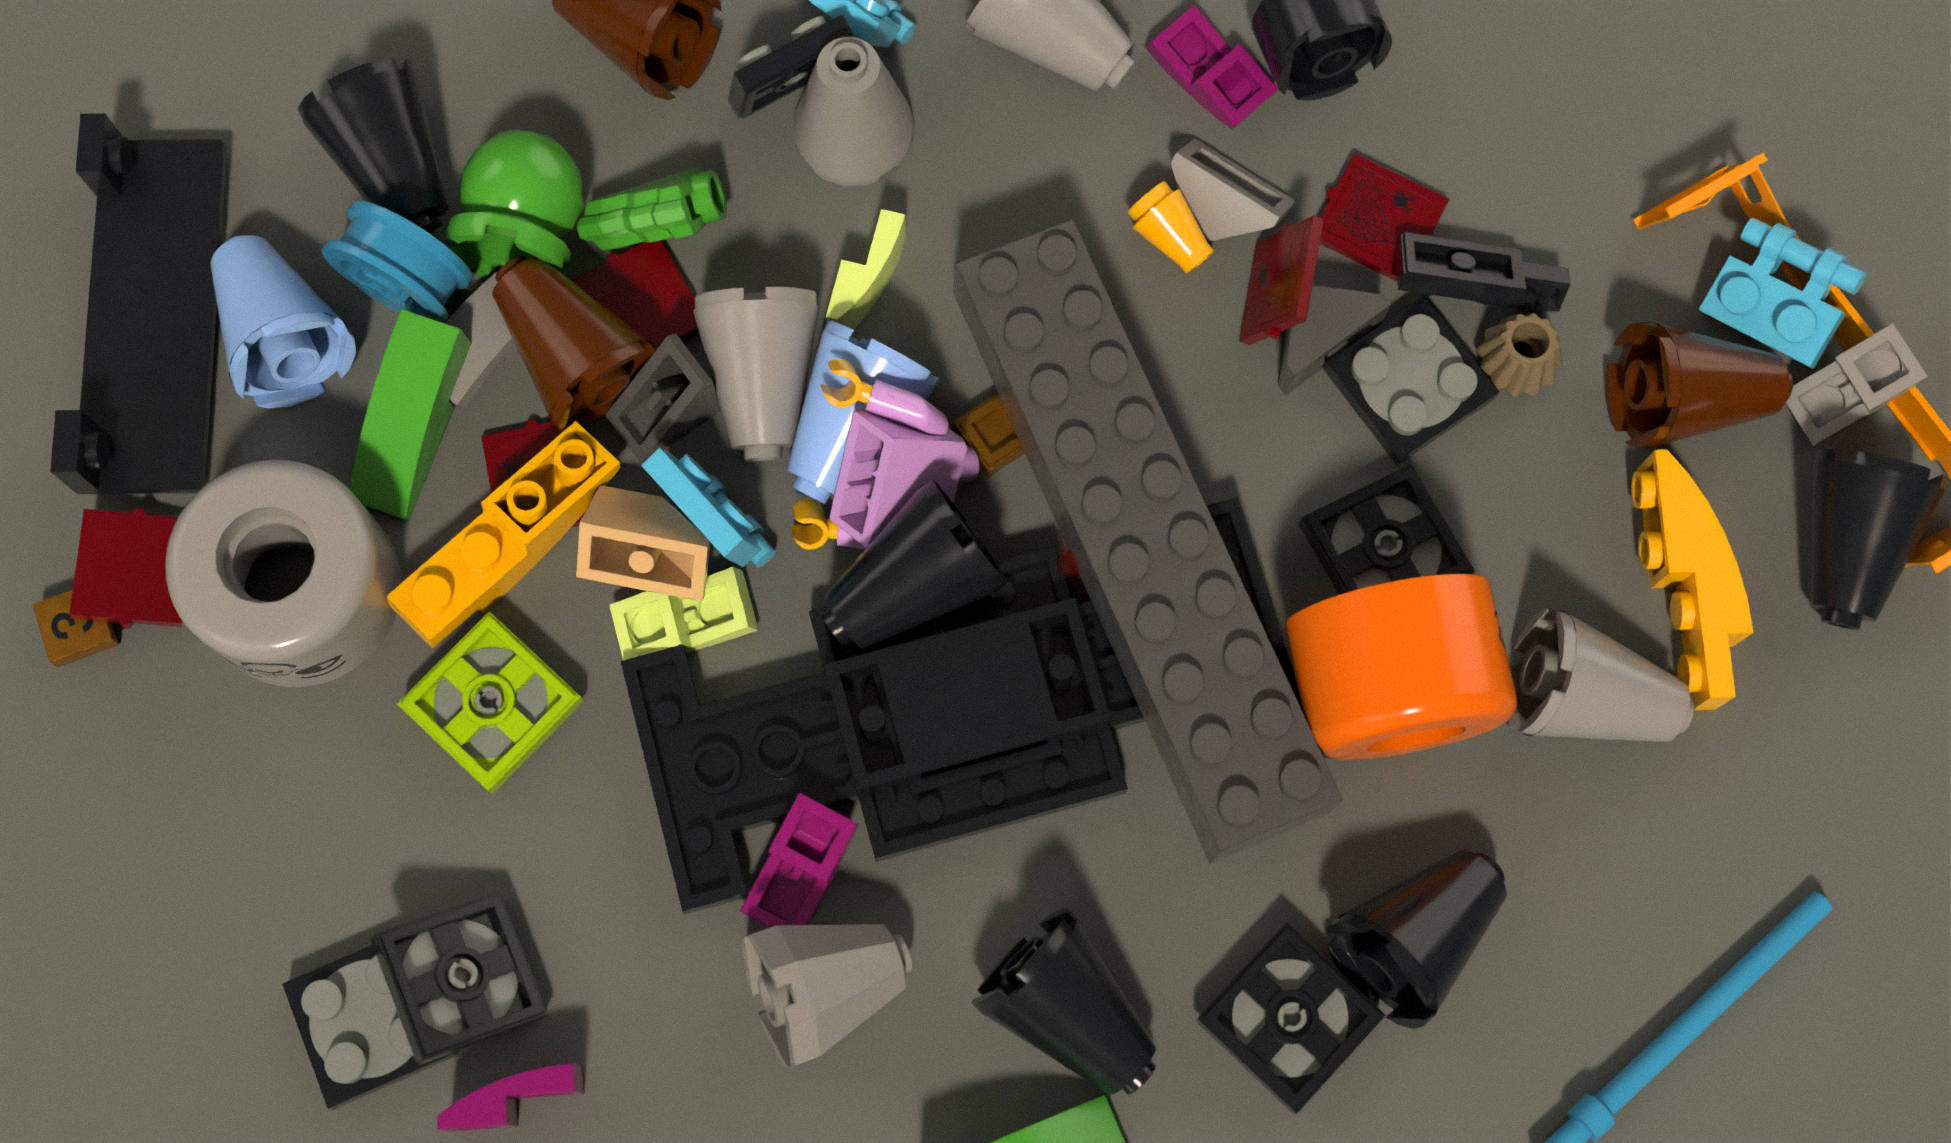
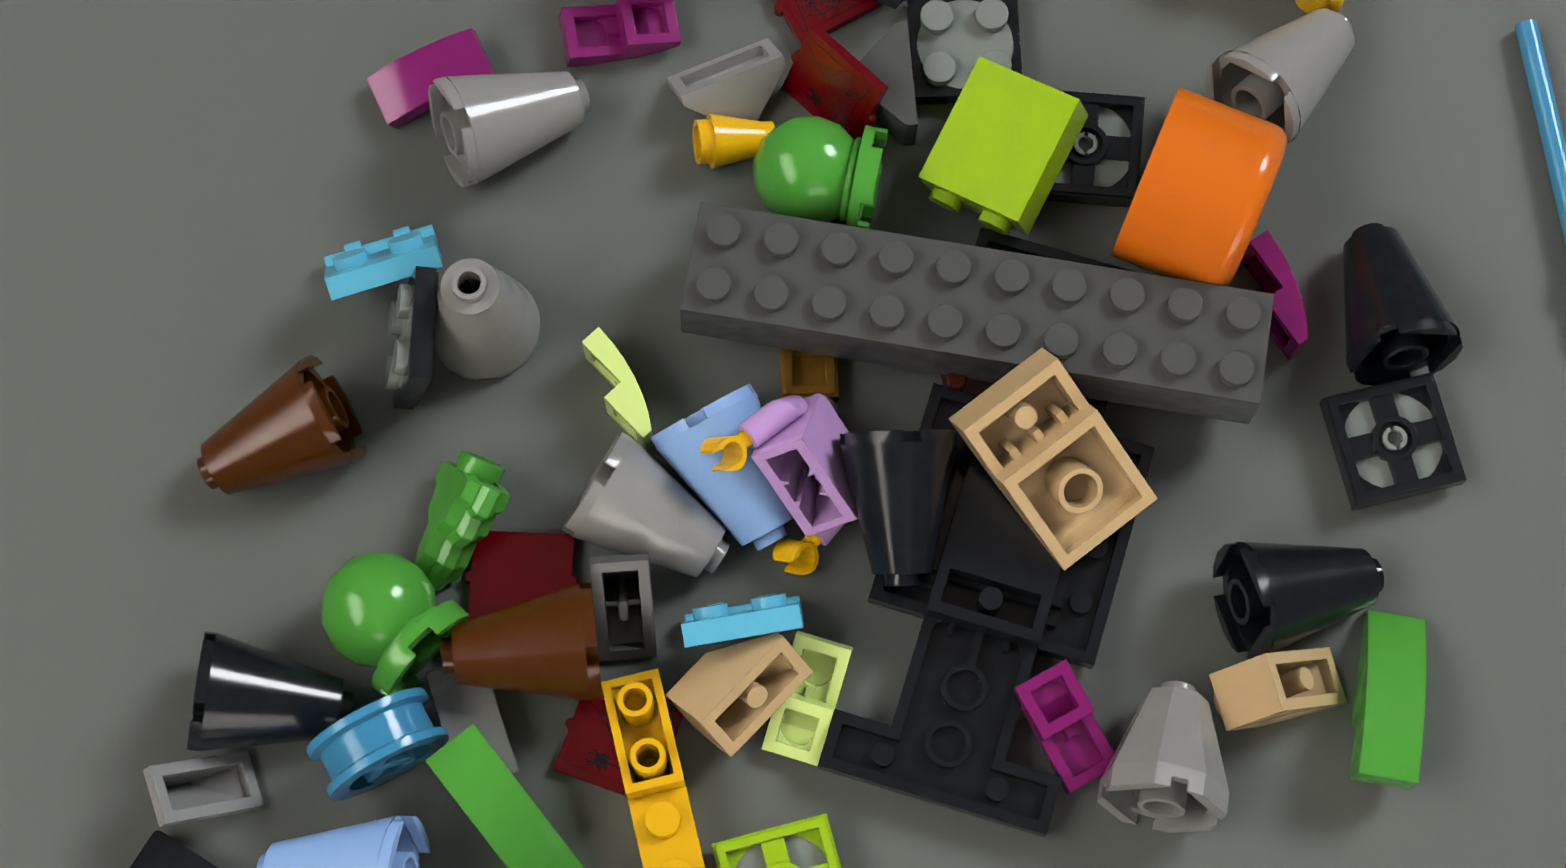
camera: 55 degrees left, 0 degrees up
none -> light grey slope [143,750,265,827]
none -> bright green tile [753,116,888,229]
none -> lime brick [918,56,1089,235]
none -> tan slope [949,347,1158,571]
none -> tan slope [1209,647,1347,731]
none -> magenta slope [1241,230,1308,361]

